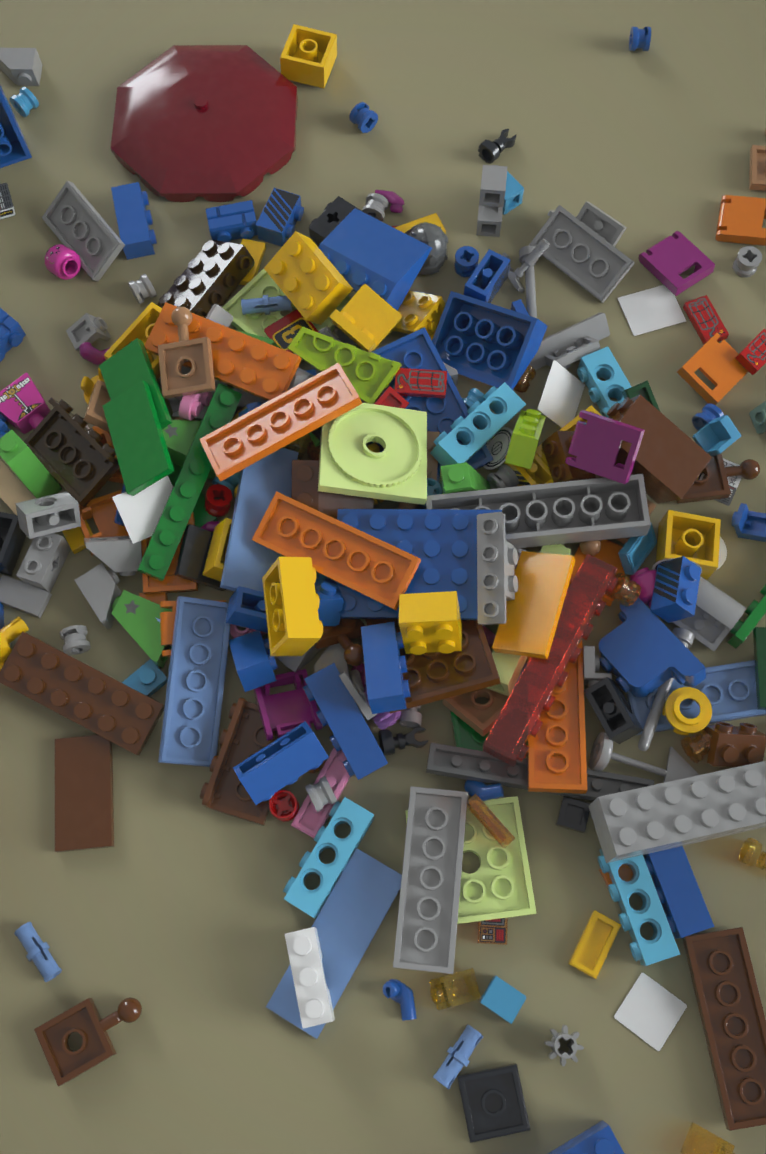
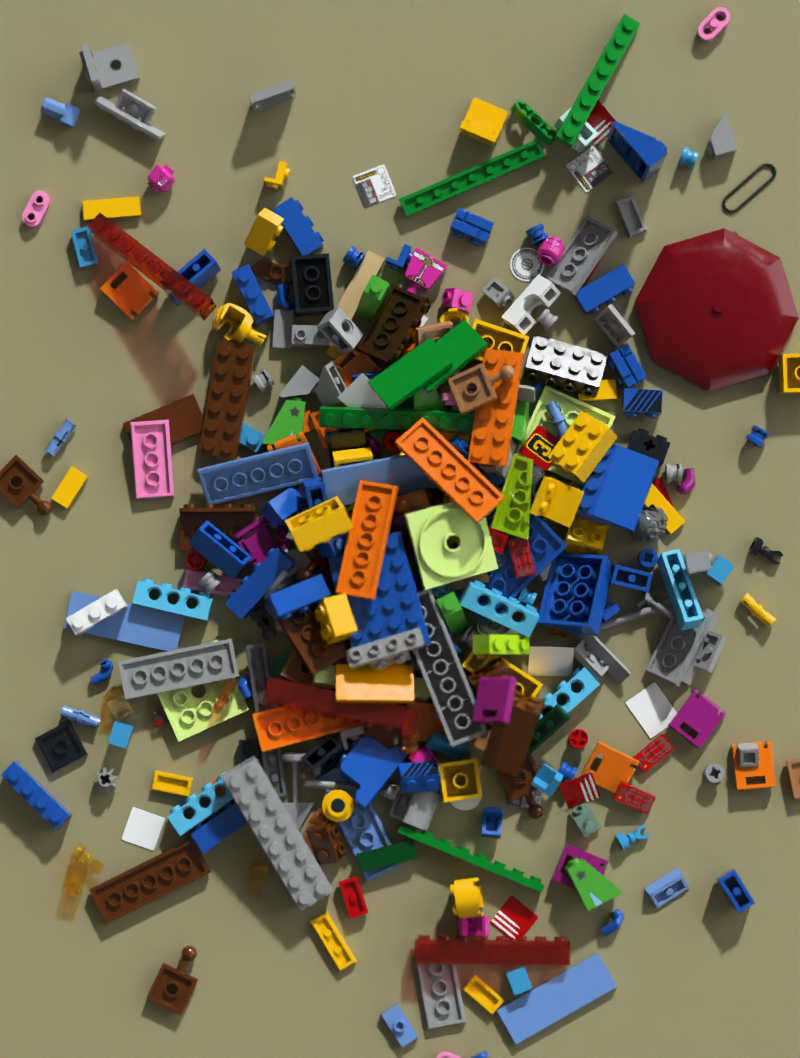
camera: 70 degrees right, 15 degrees up
magenta arm [79,342,110,365] -> none
none -> yellow tile [51,466,88,509]
none -> clear yellow piece [71,843,104,872]
none -> bright pink tile [130,420,174,499]
none -> dark pink bracket [442,288,474,312]
none -> white arch [501,274,561,335]
none -> white sticker [510,248,544,281]
none -> blue wheel [526,224,549,246]
none -> red sticker [559,772,601,809]
none -> red wheel [568,729,588,748]
none -> light grey bracket [594,304,635,348]
none -> light grey tile [615,195,647,238]
none -> medium azure brick [657,549,703,631]
none -> black piece [723,163,777,213]
none -> light grey slope [738,743,759,767]
none -> yellow pin [740,593,776,628]

